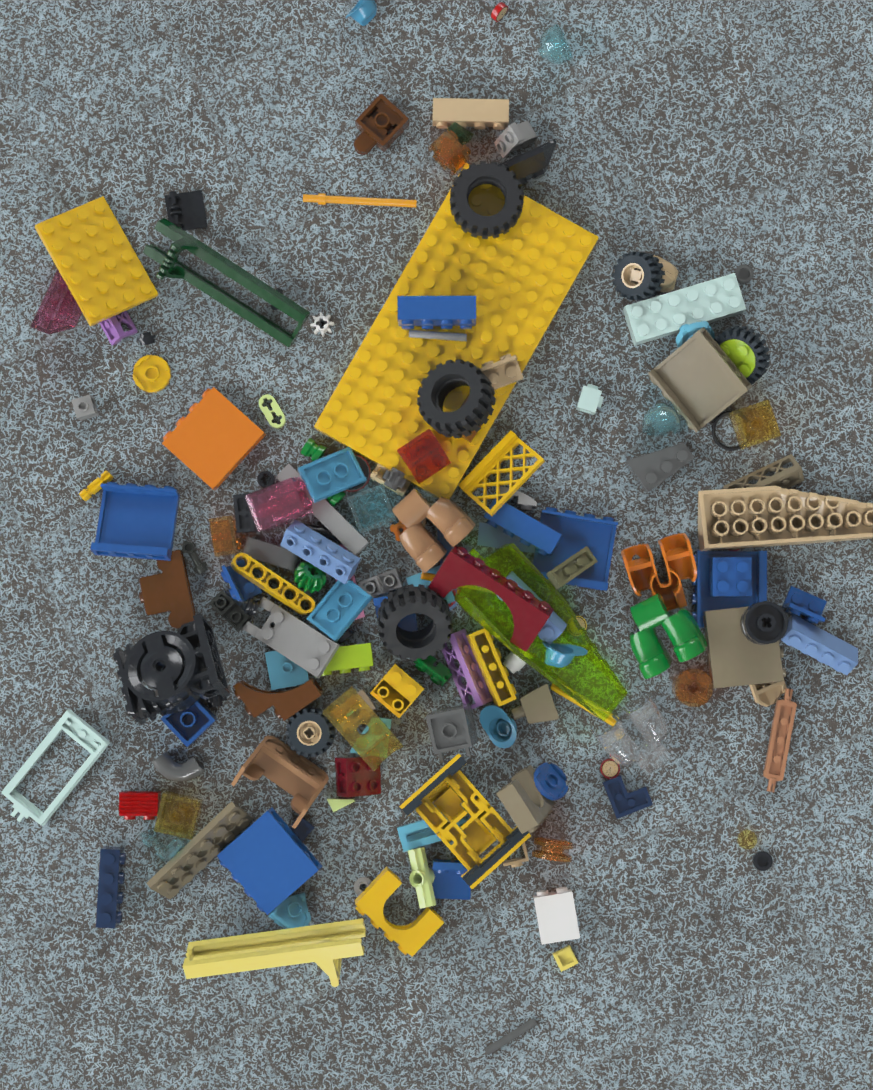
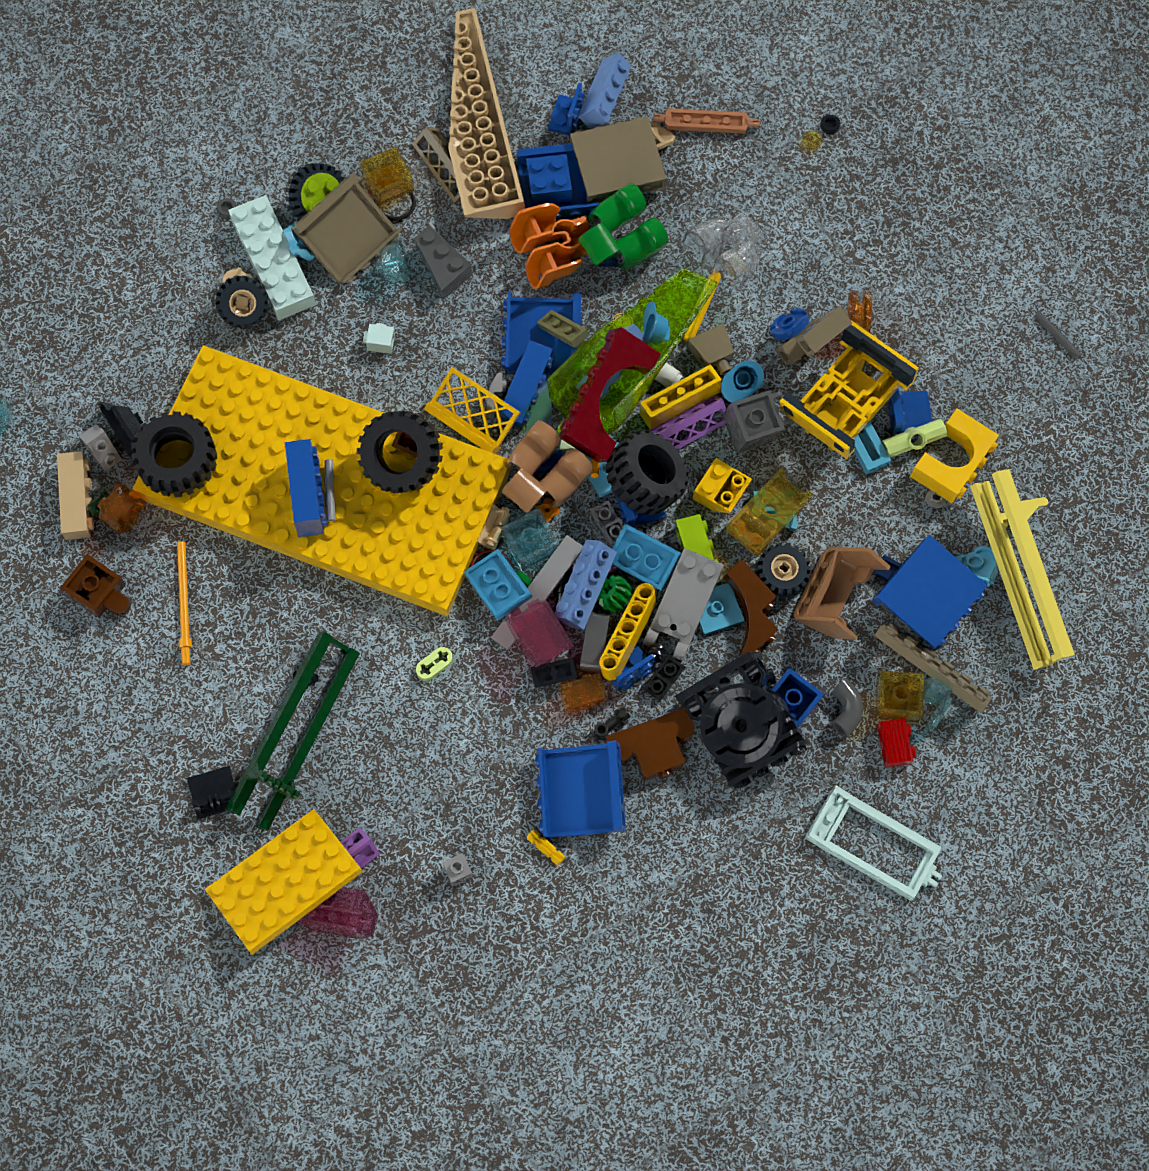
camera: 105 degrees left, 15 degrees down
dark blue brick [96,846,126,929] -> none
yellow tile [133,355,171,393] -> none
black plate [137,332,156,346] -> none
orange panel [162,387,266,491] -> none
black bush [257,471,275,489] -> none
green wheel [300,438,327,461] -> none
white gear [310,312,334,337] -> none
yellowish green piece [327,798,355,812] -> none
dark red bracket [335,756,381,797] -> none
dark grey gear [382,467,407,491] -> none
clear red slope [397,428,451,484] -> none
green hinge [413,655,452,686] -> none
tan bracket [480,354,524,390] -> none
white brick [533,887,580,945] -> none
light yellow tile [552,945,578,972] -> none
tile [600,759,620,779] -> none
dark blue plate [602,775,653,819] -> none
clear orange brick [672,668,713,707] -> none
black wheel [740,601,788,645] -> none

